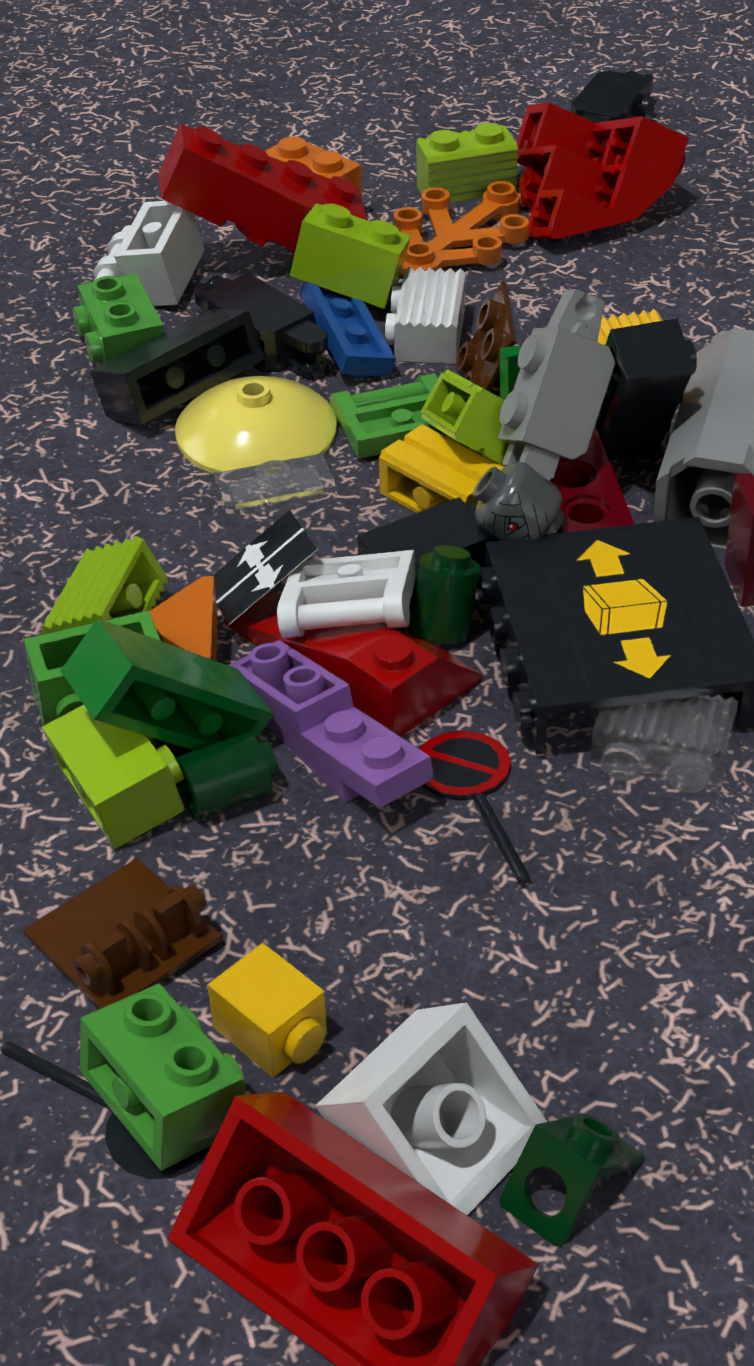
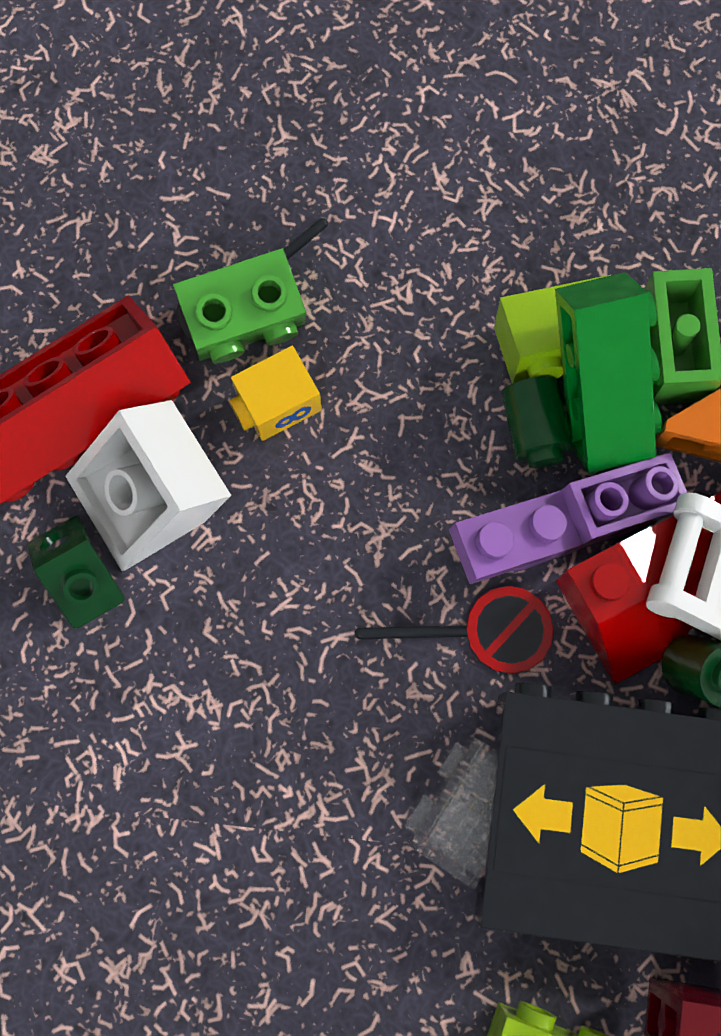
camera: 105 degrees right, 35 degrees up
reddish brown hinge [23,858,223,1009] -> none

